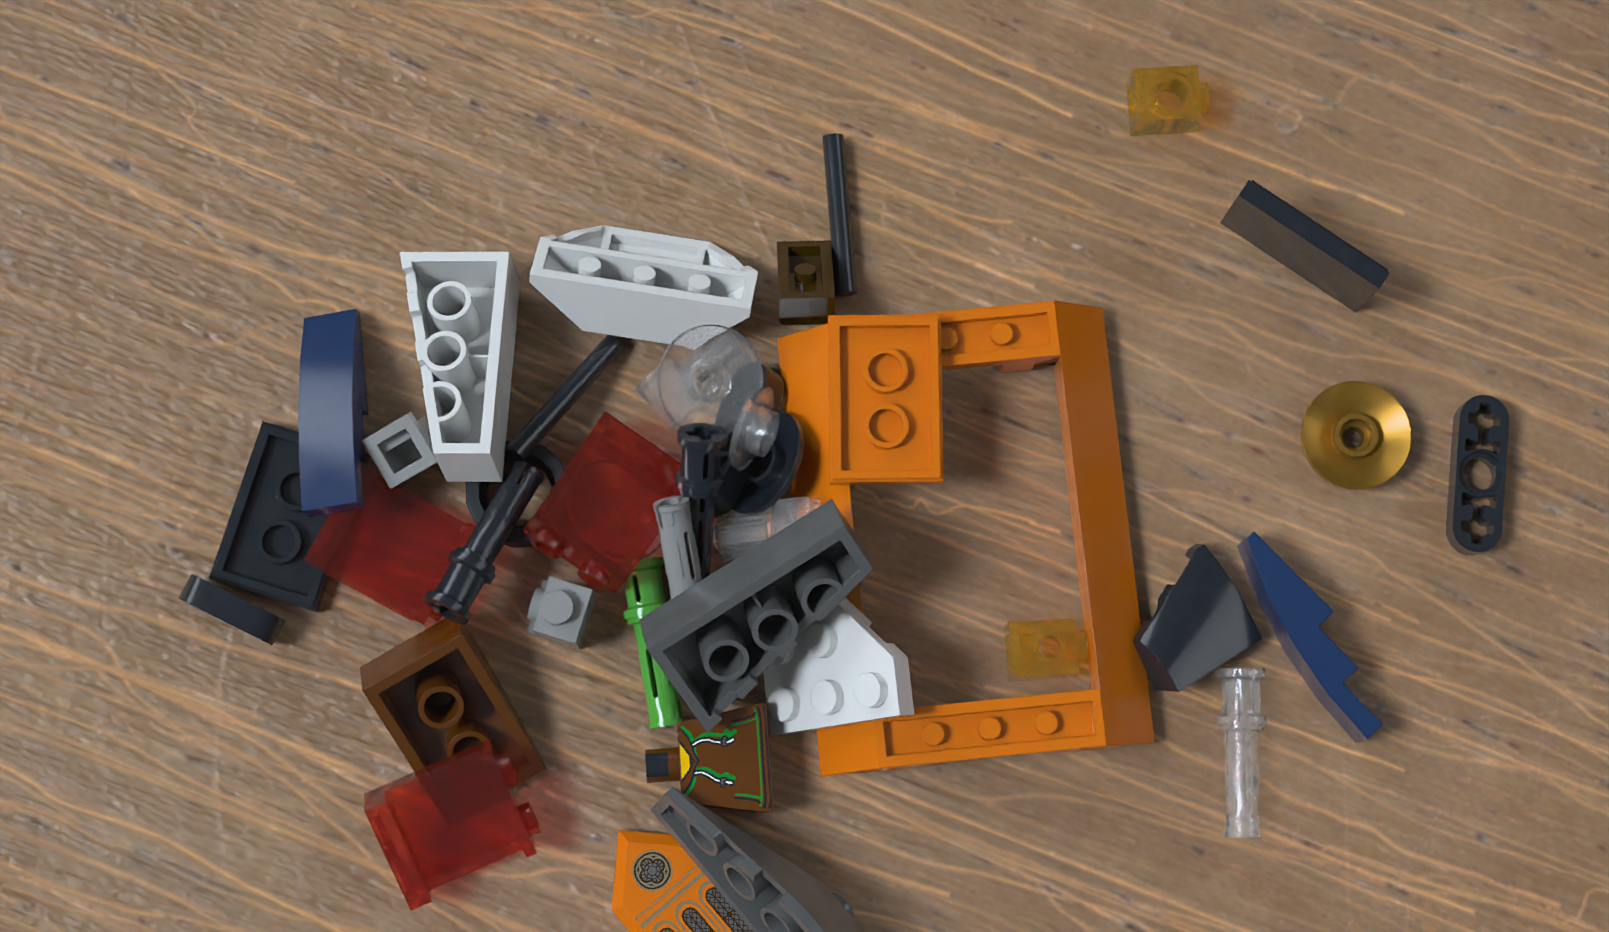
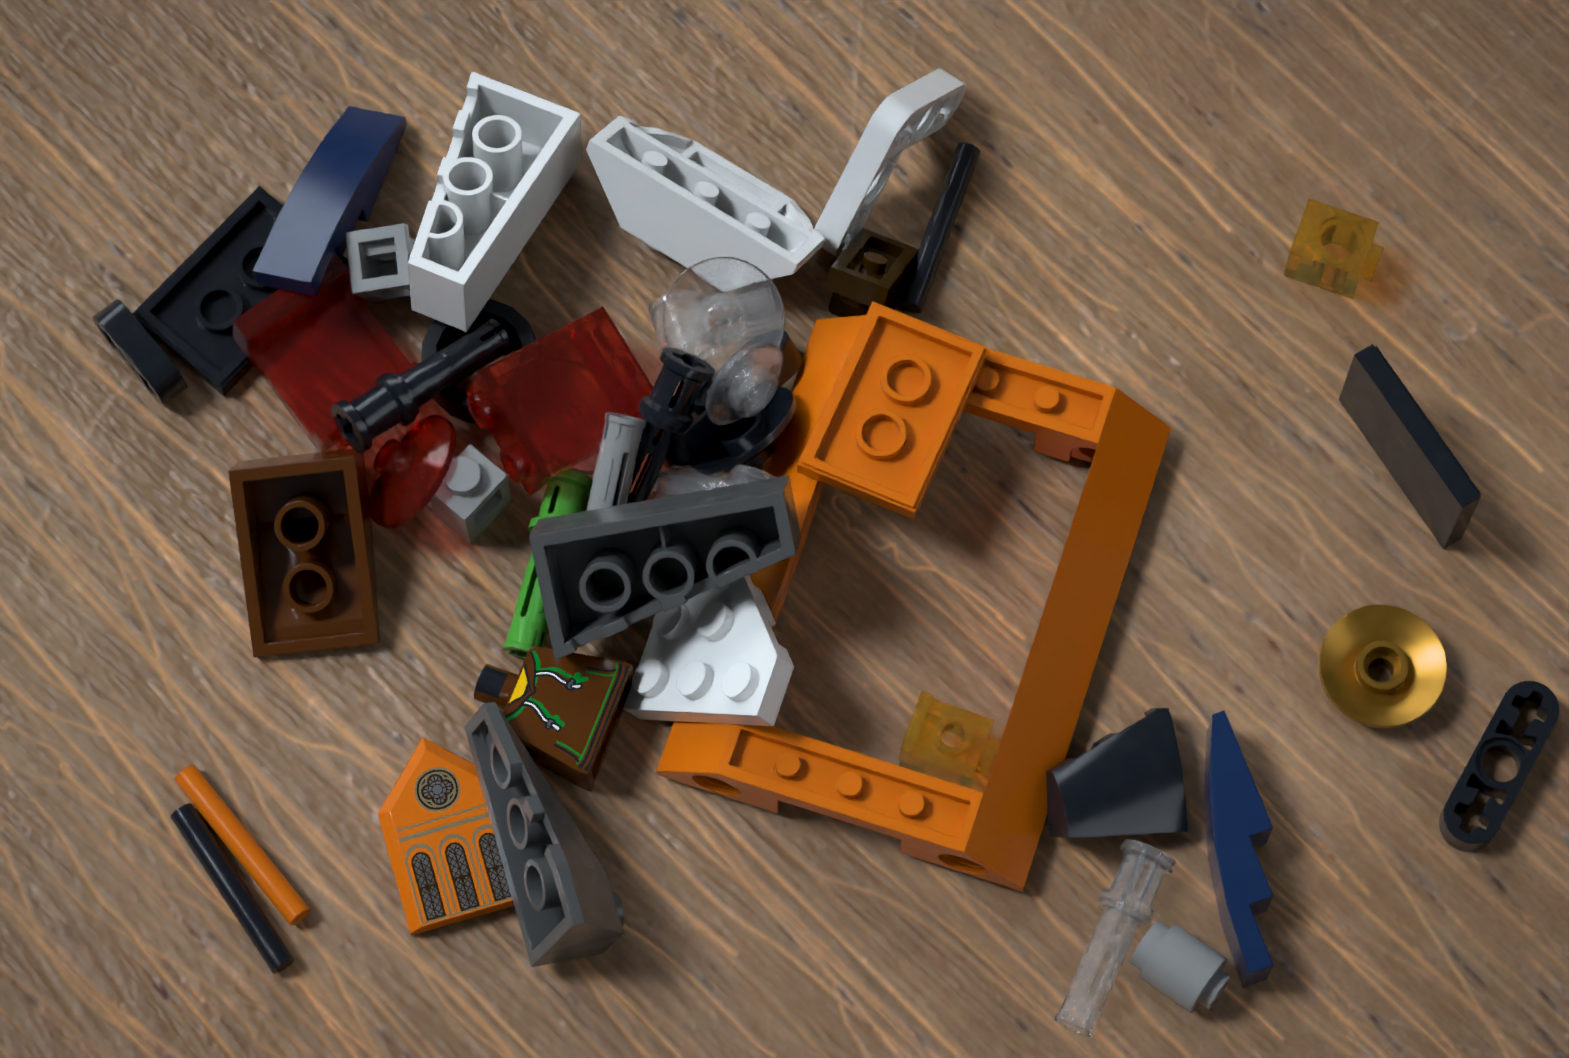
camera: 30 degrees right, 10 degrees down
clear red panel [364,739,542,911] -> none
black bar [505,335,623,461] -> none
none -> clear red dish [369,415,456,529]
none -> white beam [814,68,967,258]
none -> light grey brick [1129,920,1231,1013]

